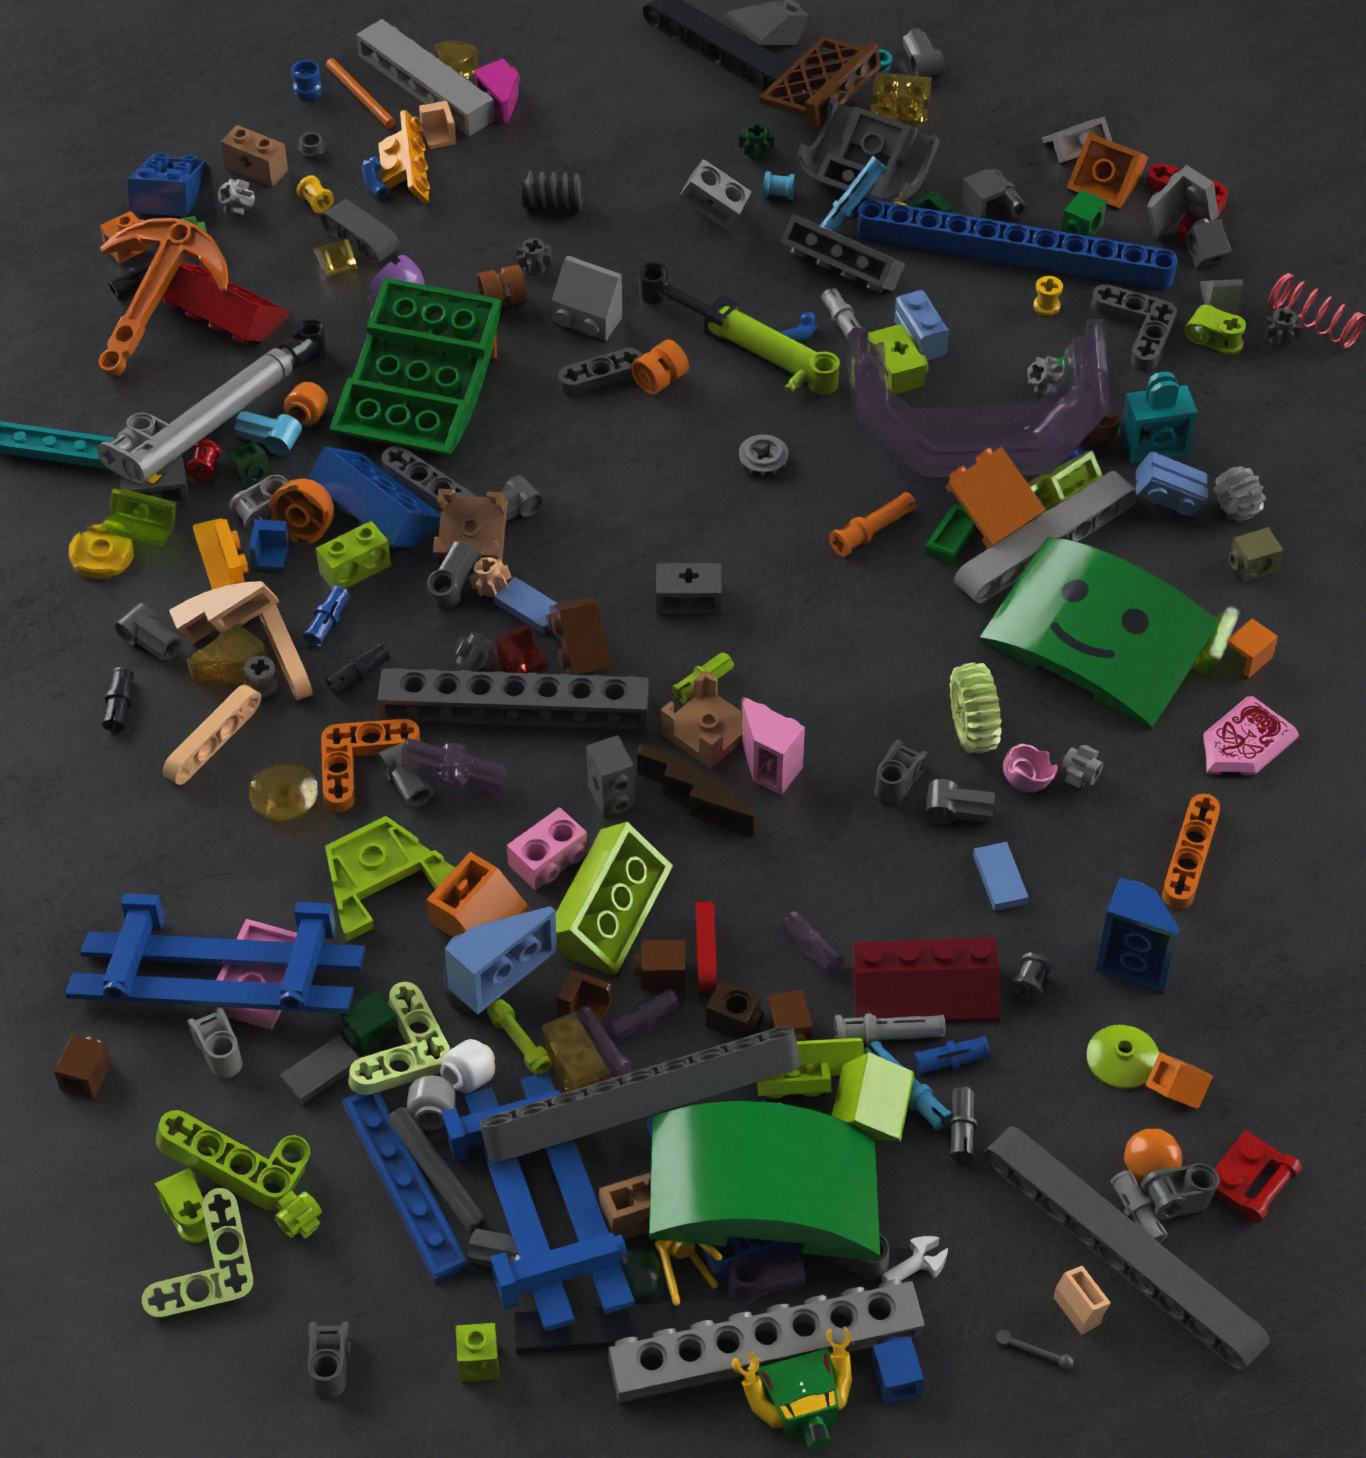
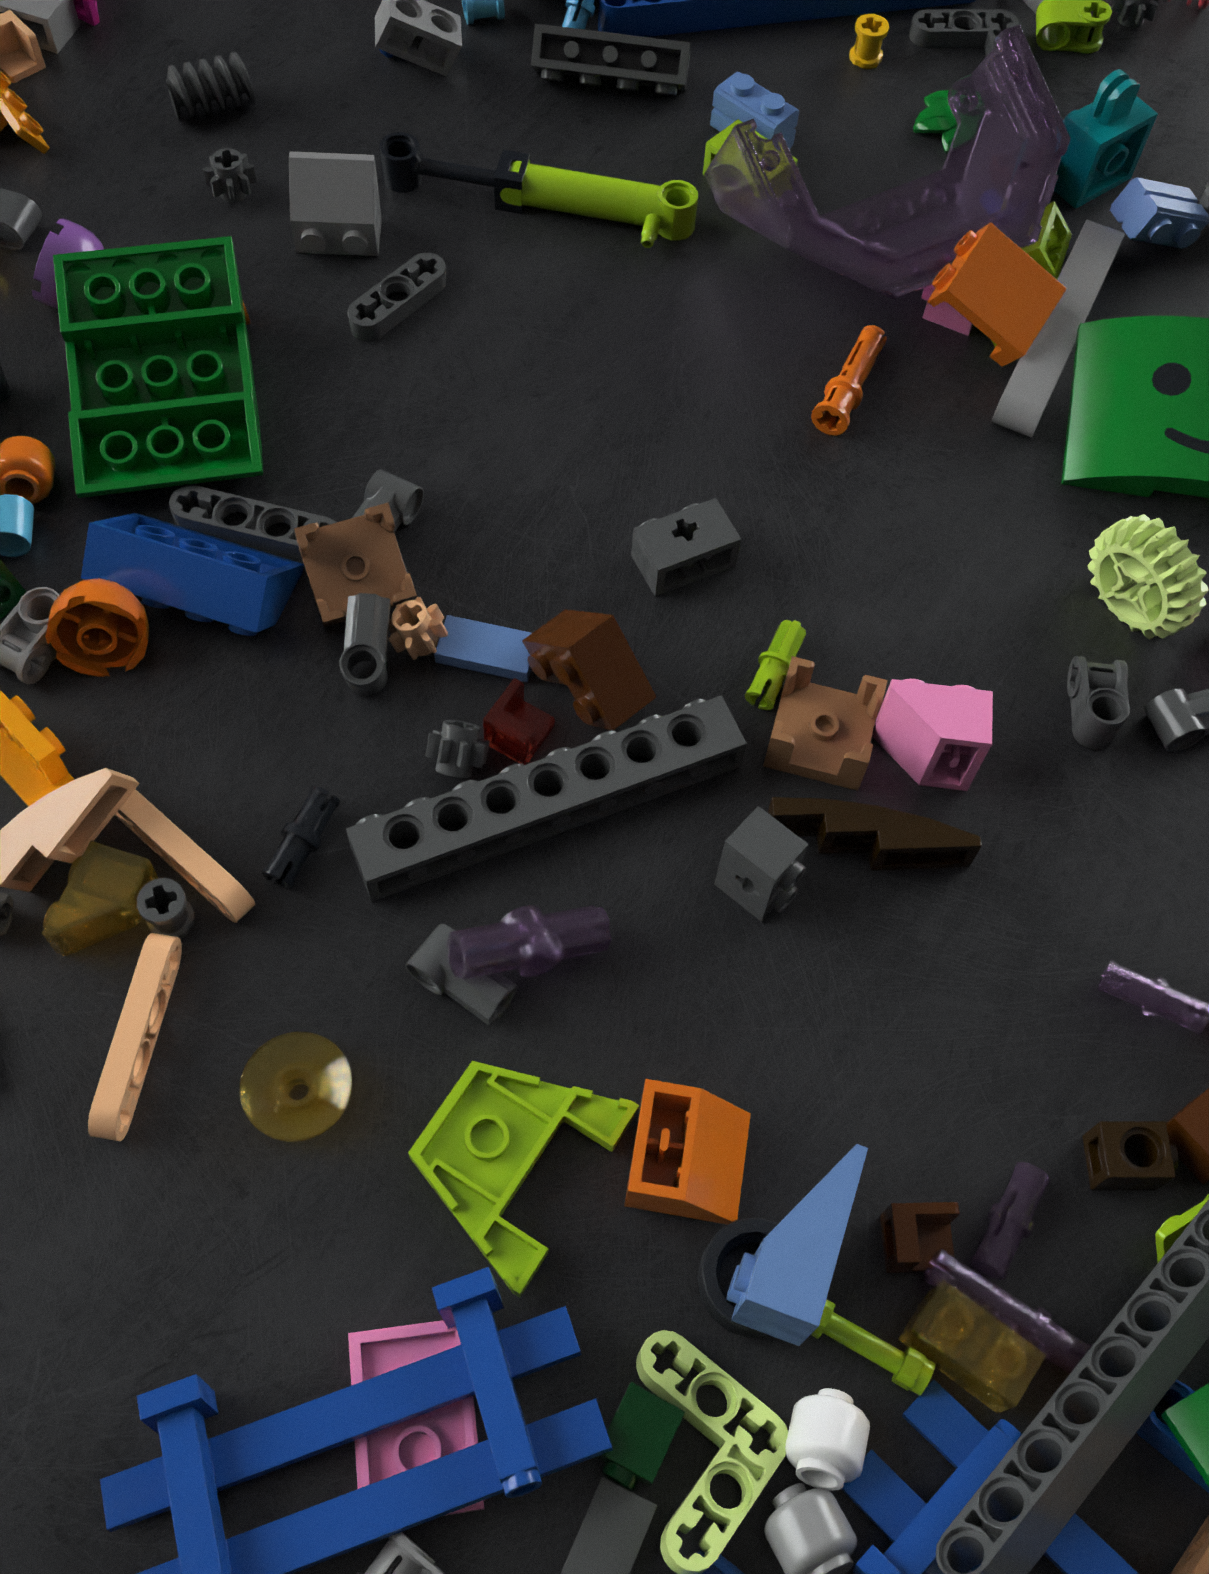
camera: 30 degrees left, 10 degrees up
blue panel [249,520,290,571] -> none
blue pin [302,586,350,647] -> none
lime brick [316,521,391,589] -> none
orange beam [321,719,420,813] -> none
dark orange wheel [477,264,527,307] -> none
bright pink brick [507,807,588,890] -> none
lime slope [556,822,673,975] -> none
orange wheel [631,339,689,395] -> none
reddish brown brick [635,940,685,990] -> none
red beam [696,902,717,994] -> none
light grey gear [738,435,789,476] -> none
blue arm [780,312,817,343] -> none
light grey pin [821,288,864,342] -> none
green tile [925,503,978,564] -> none
light grey gear [1027,356,1065,395] -> none

